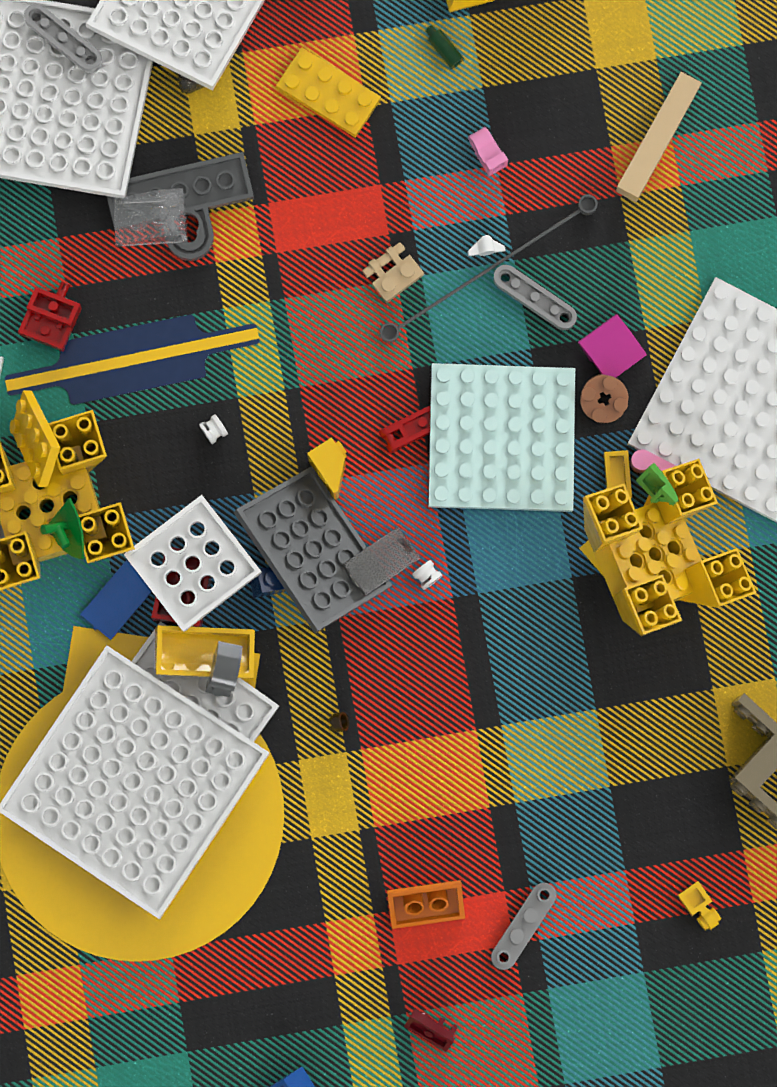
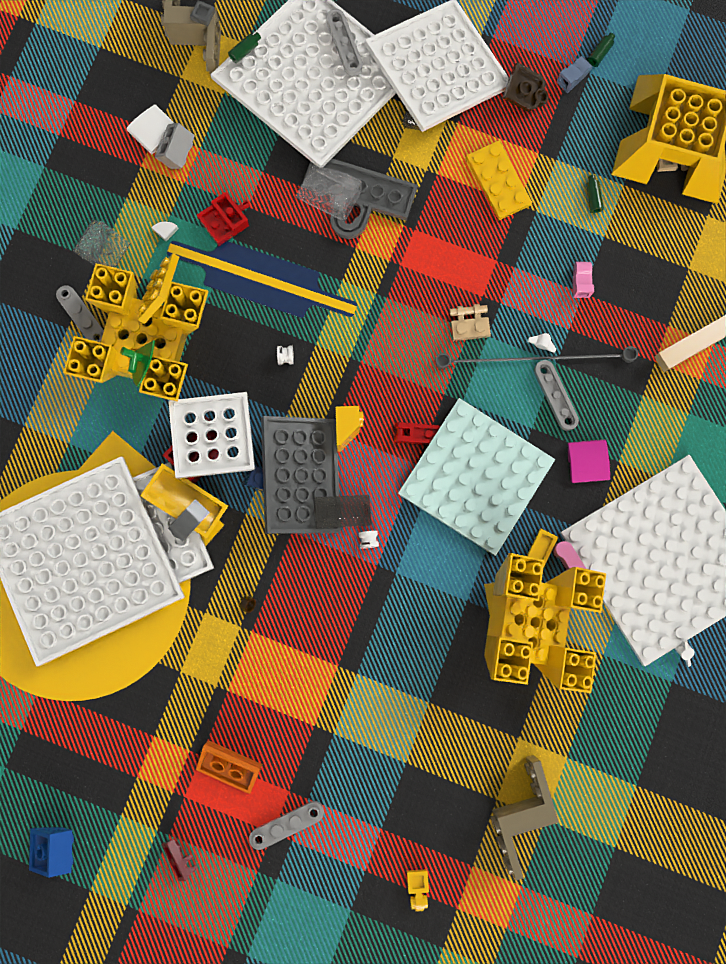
camera: 30 degrees right, 0 degrees up
blue piece [80,560,152,640] -> none
nougat plate [580,374,629,423] -> none
bright green slope [636,463,679,505] -> none

